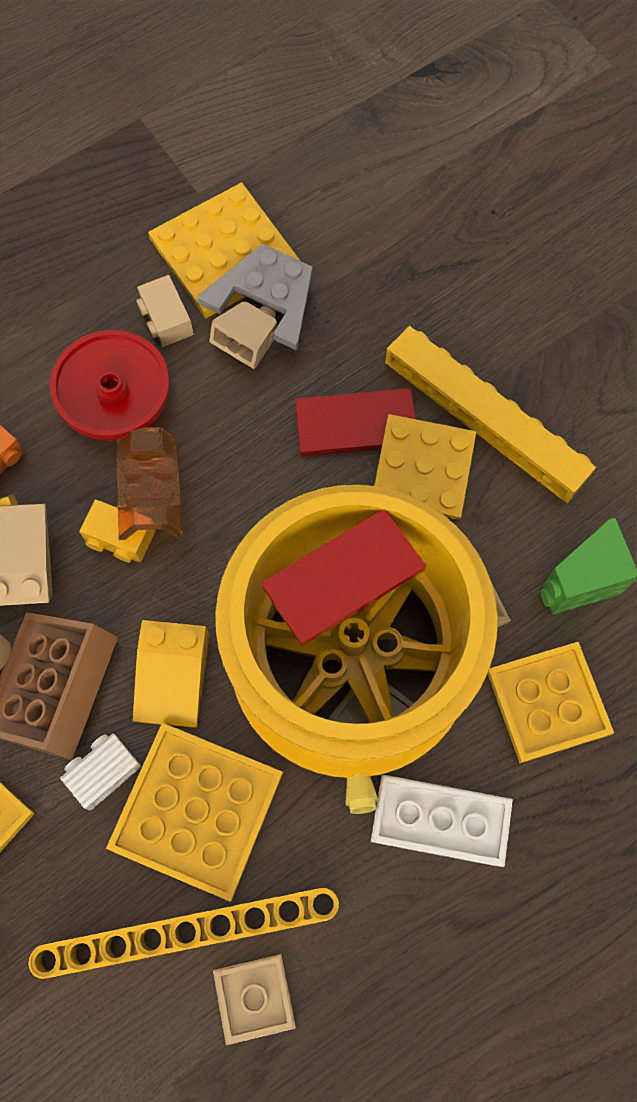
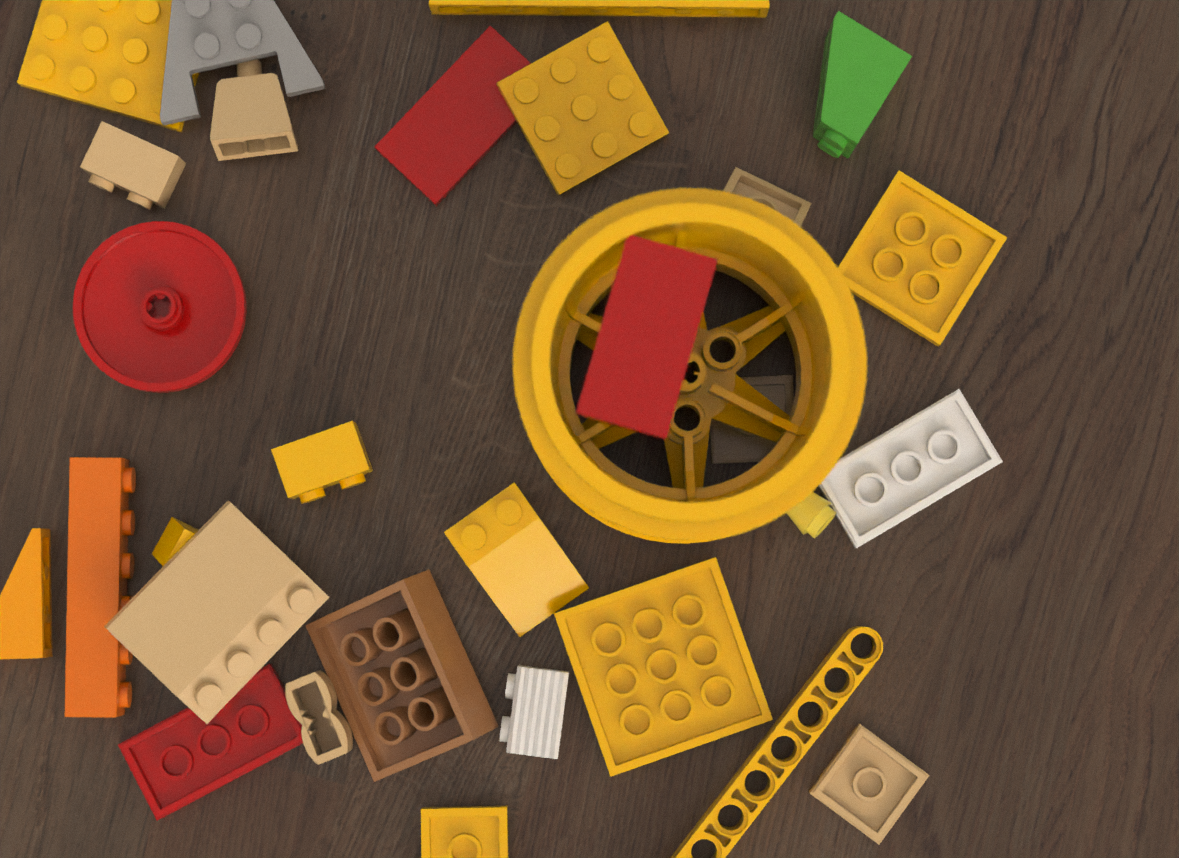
camera: 40 degrees left, 15 degrees up
clear orange piece [116,427,182,540] -> none

